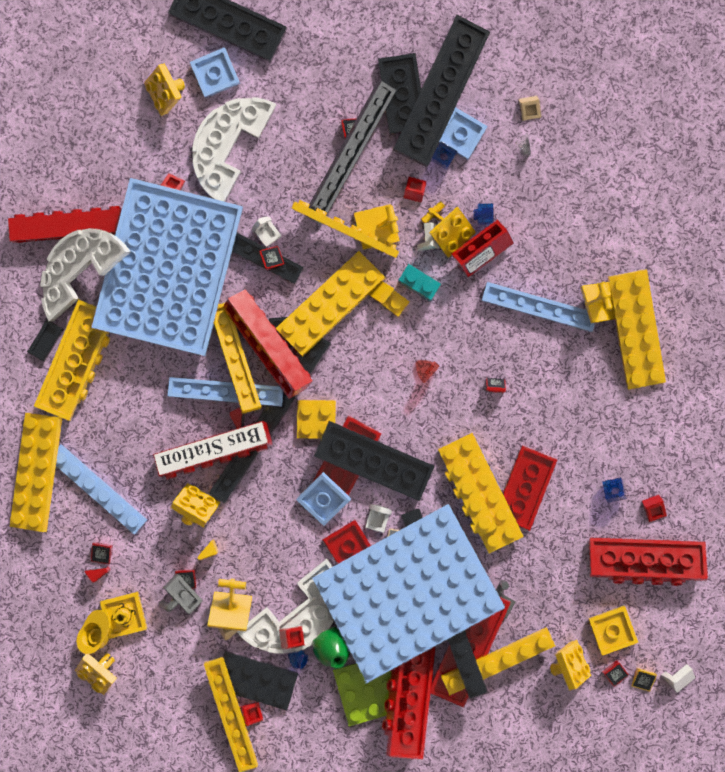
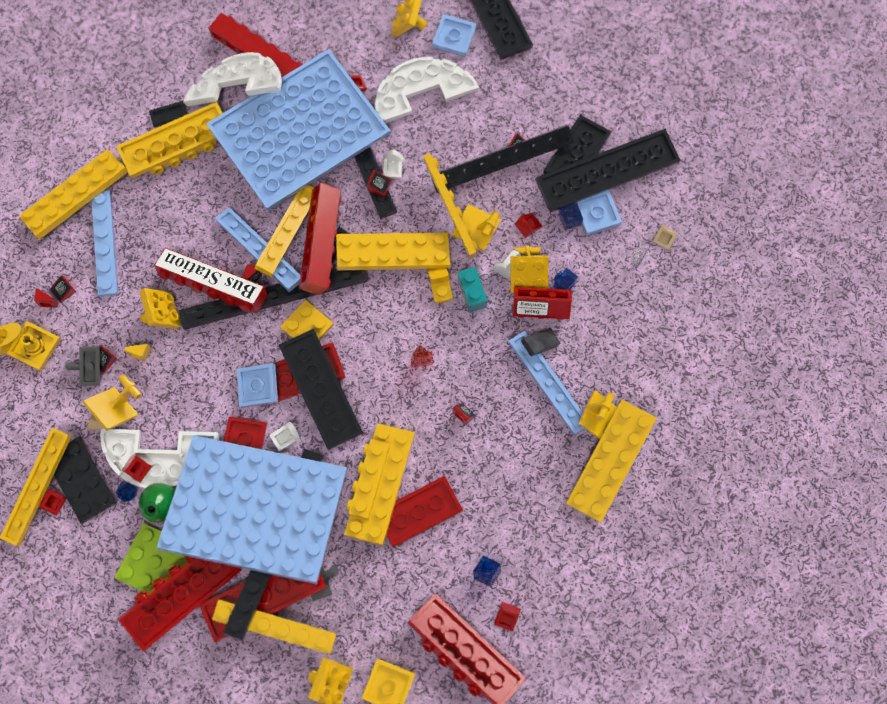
camera: 35 degrees right, 15 degrees down
none -> black tile [521,328,561,357]

